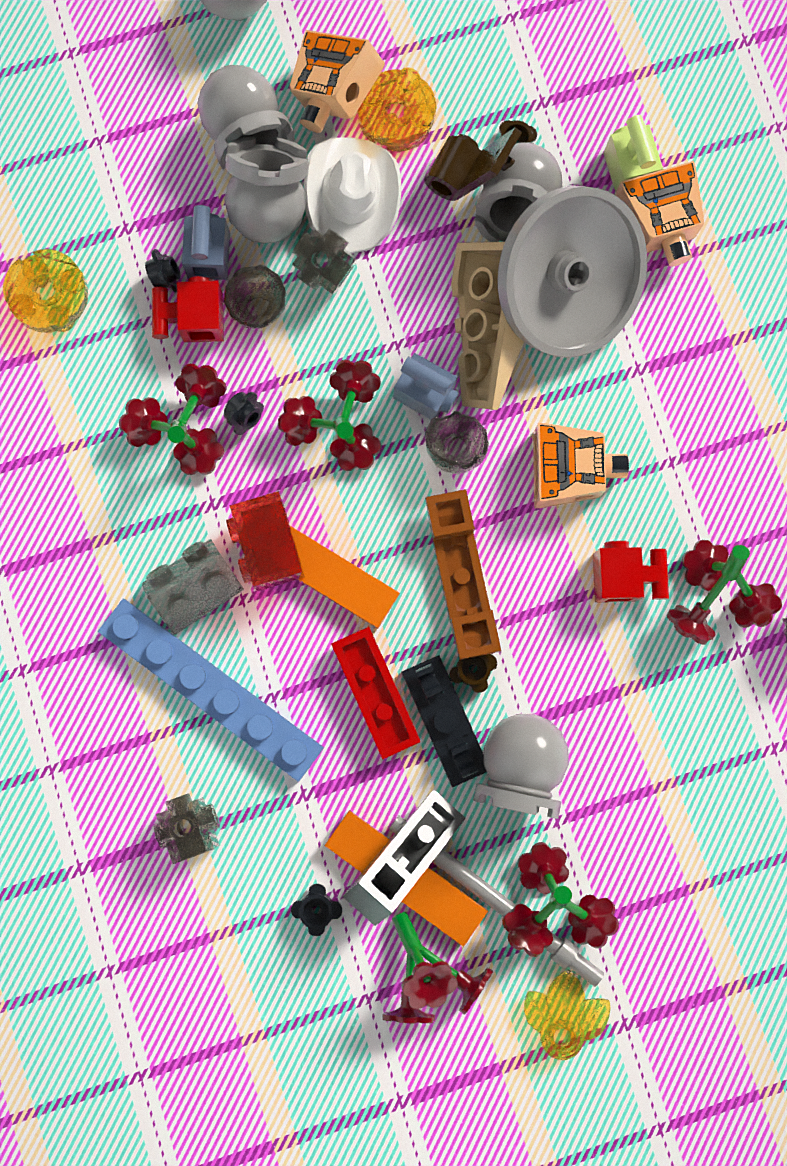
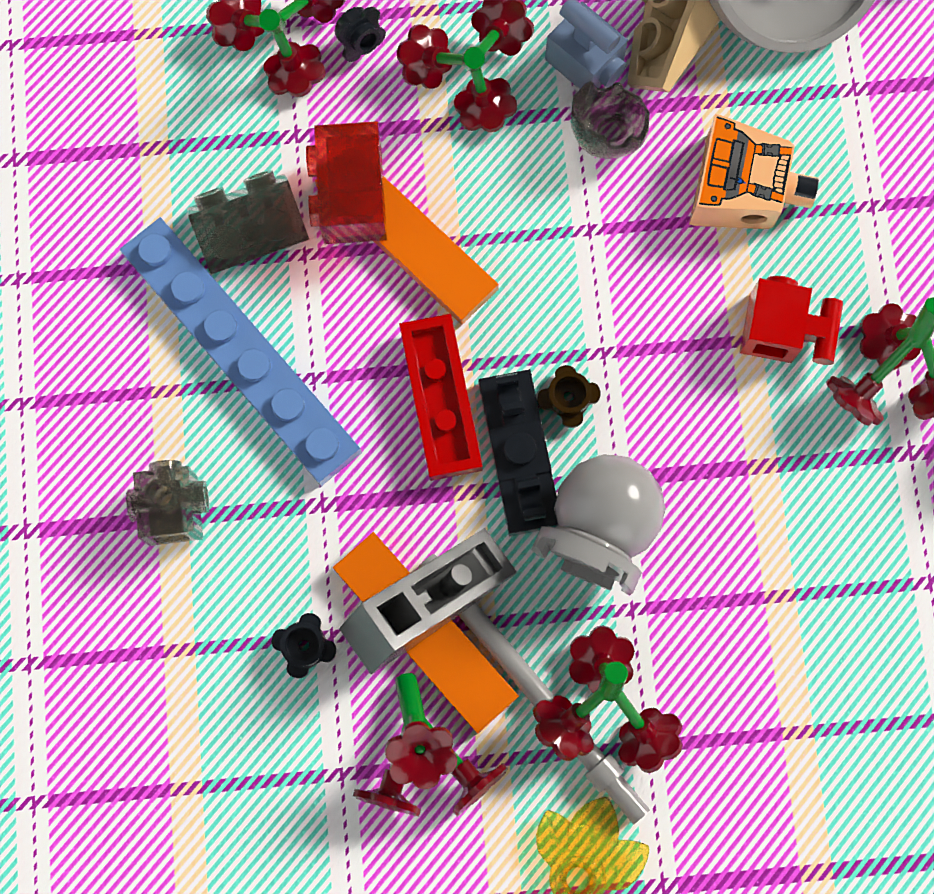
camera: 20 degrees right, 5 degrees down
dark orange slope [425,489,502,660] -> none

